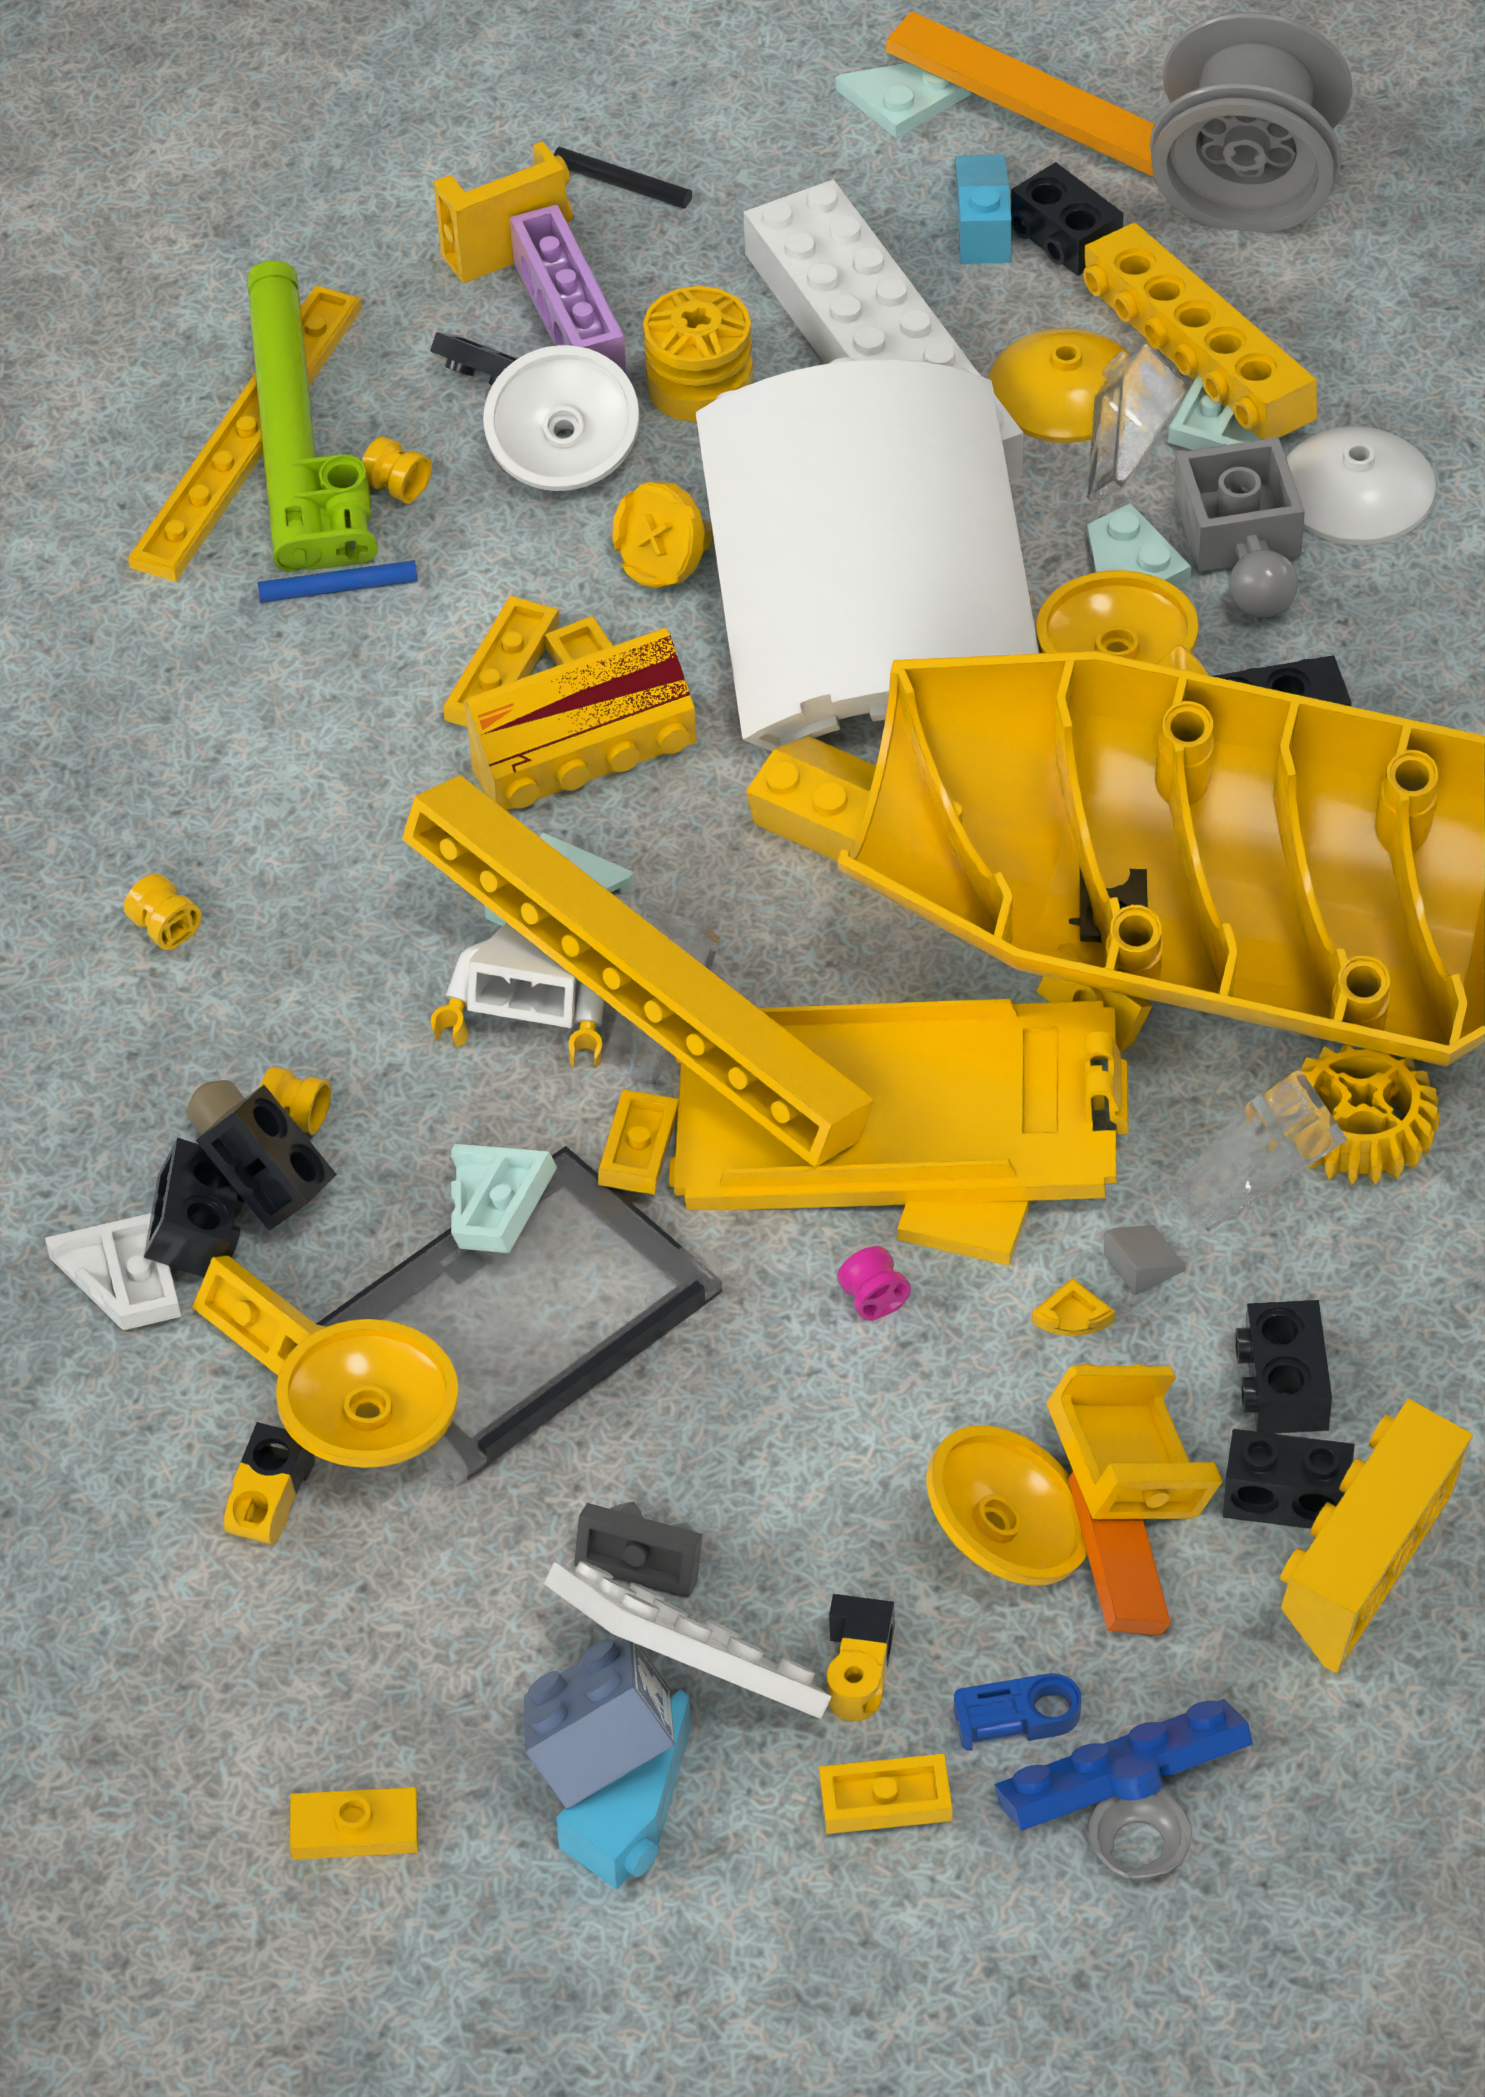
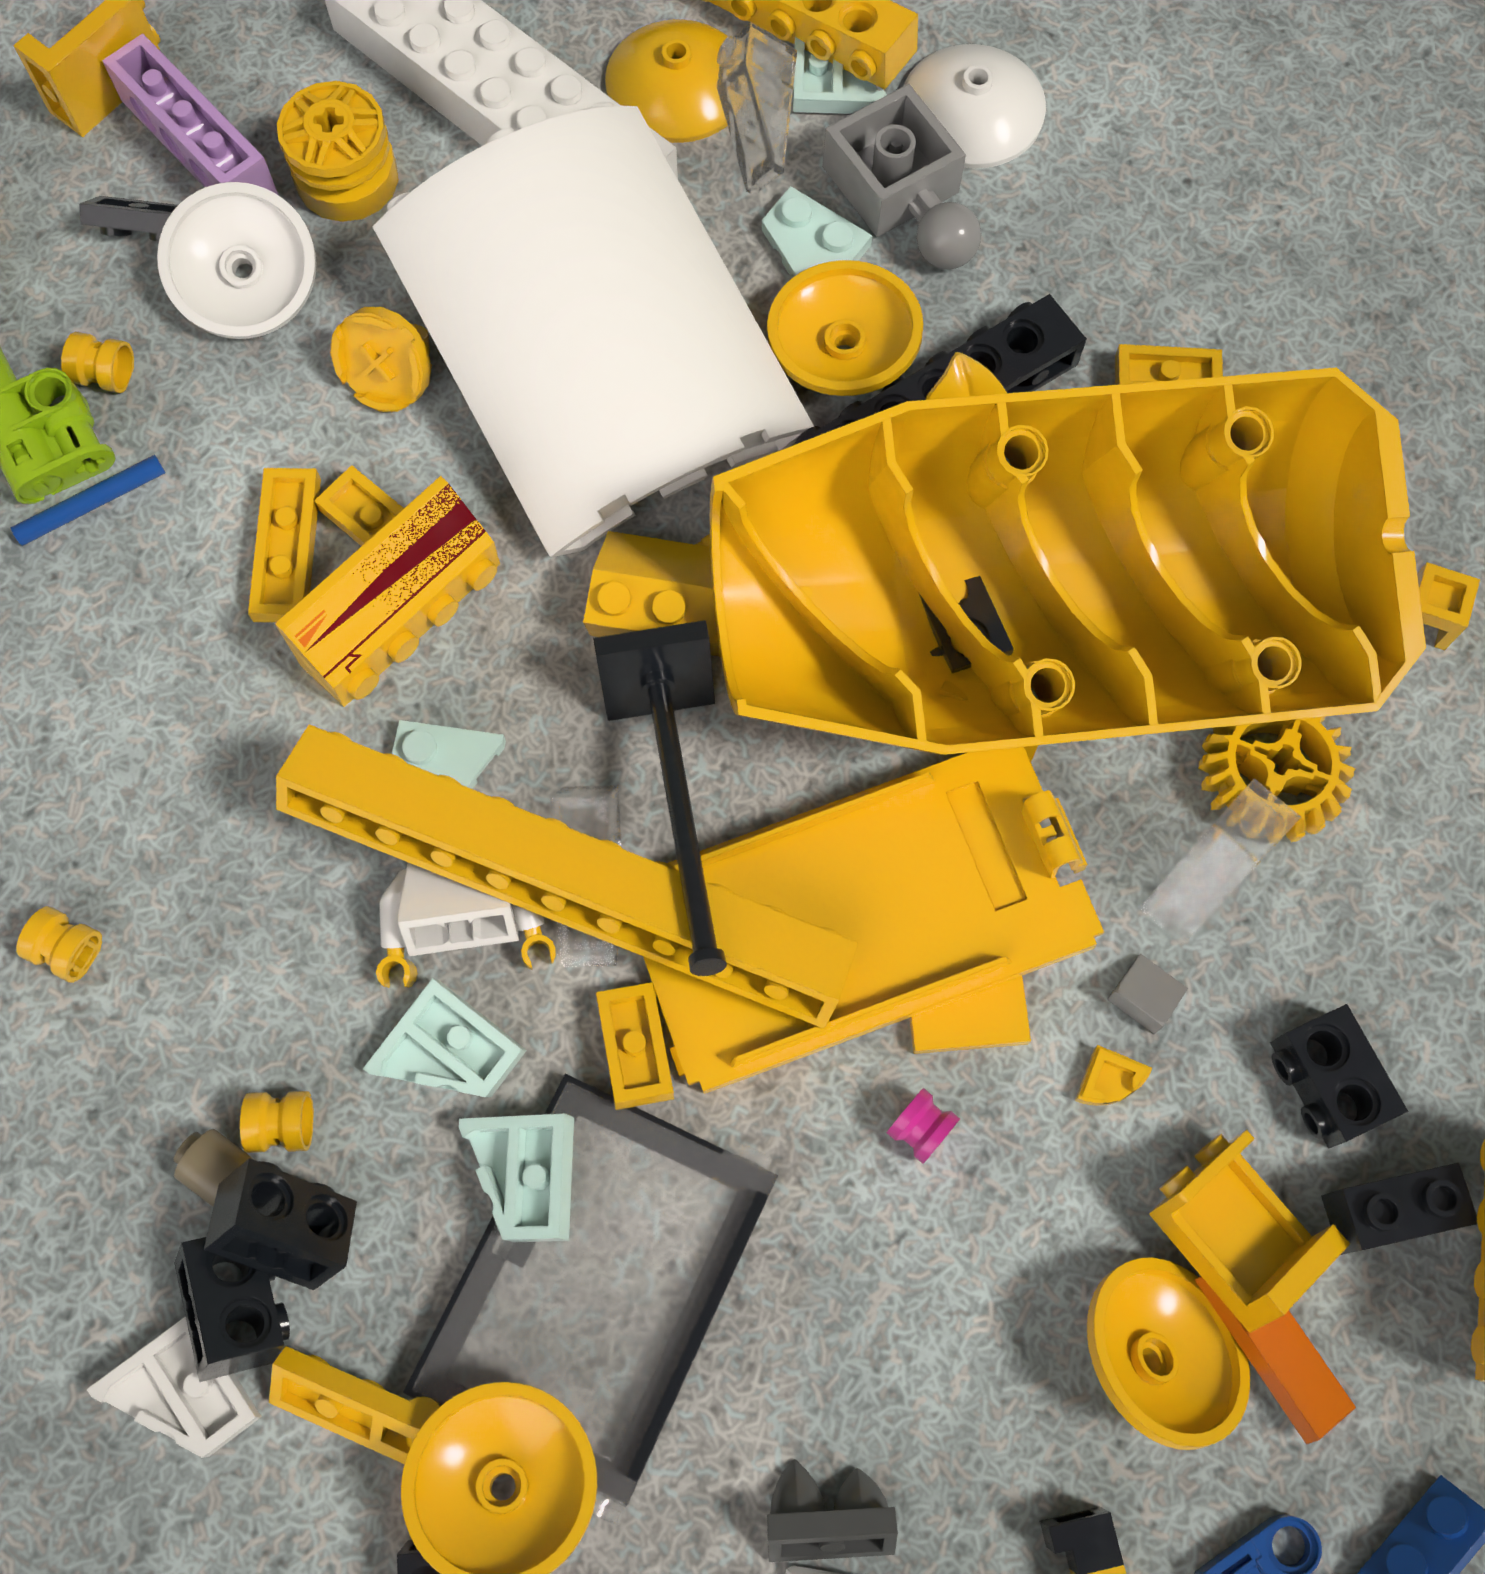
camera: 25 degrees left, 20 degrees up
none -> light aqua wing [363,978,527,1097]
none -> black tile [593,620,727,976]

